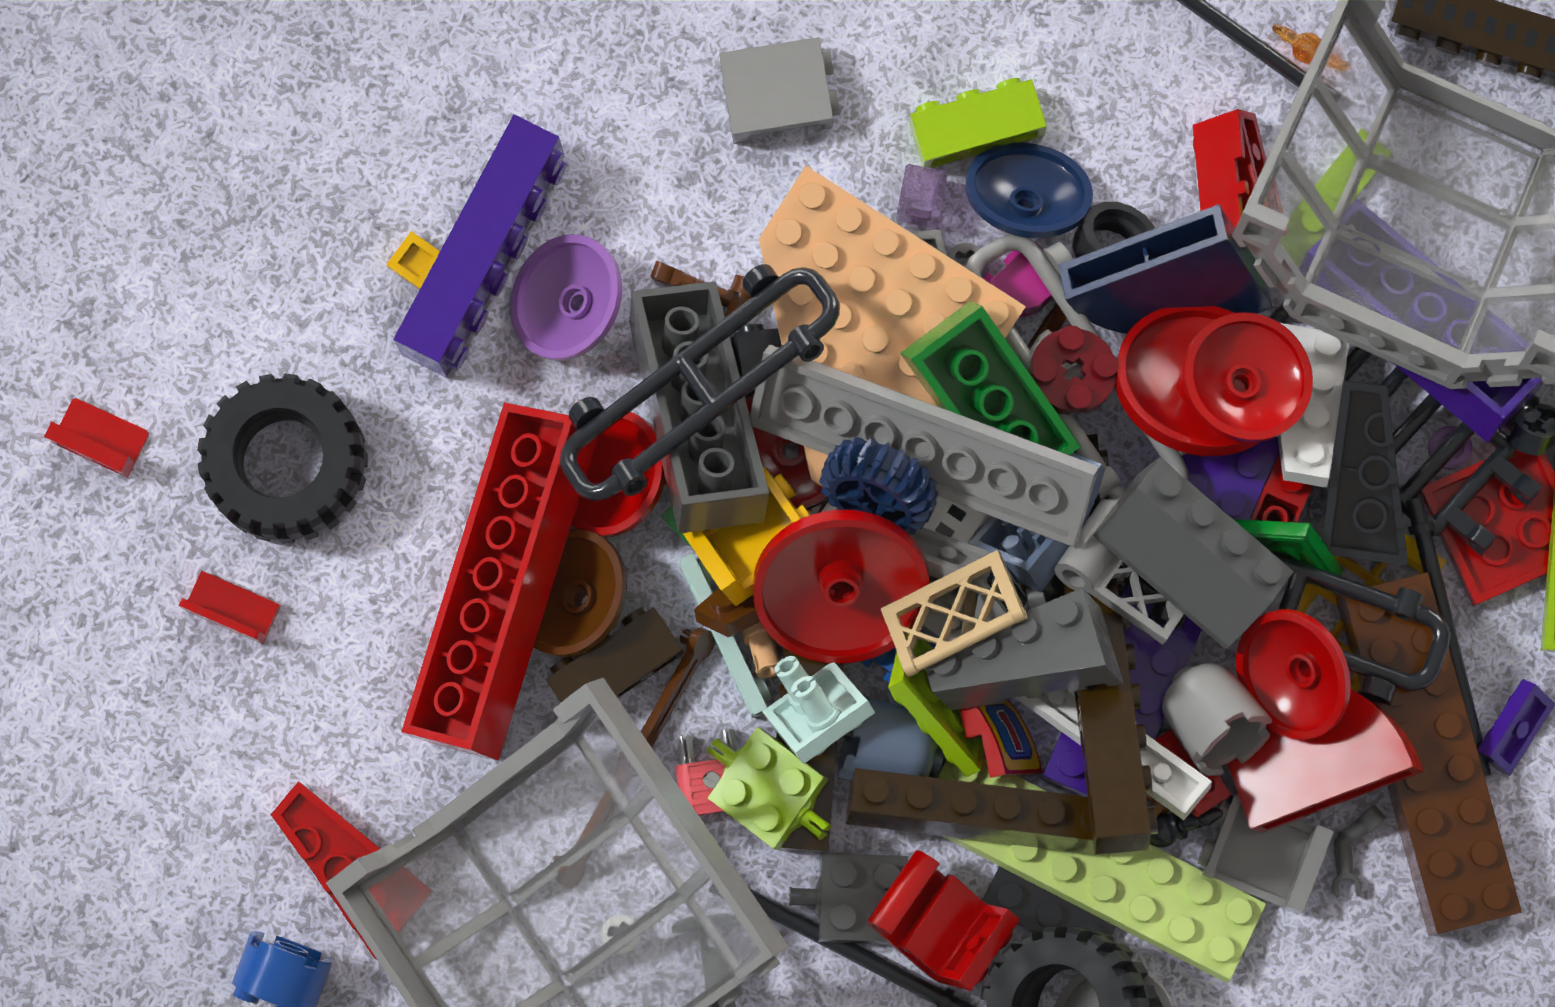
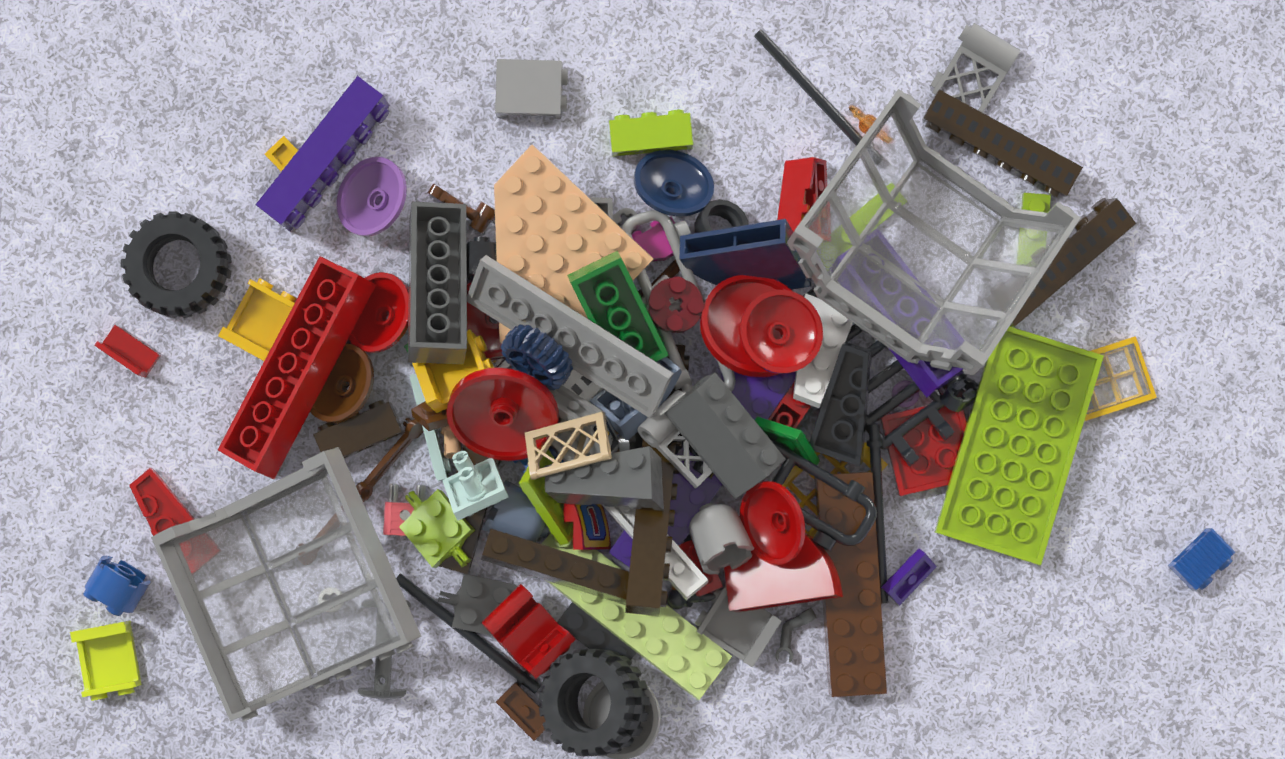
camera: 10 degrees right, 5 degrees up
red panel [44,398,149,478] -> none
black bar [560,264,840,501] -> none
clear purple panel [896,164,948,229] -> none
none -> yellow panel [218,278,297,361]

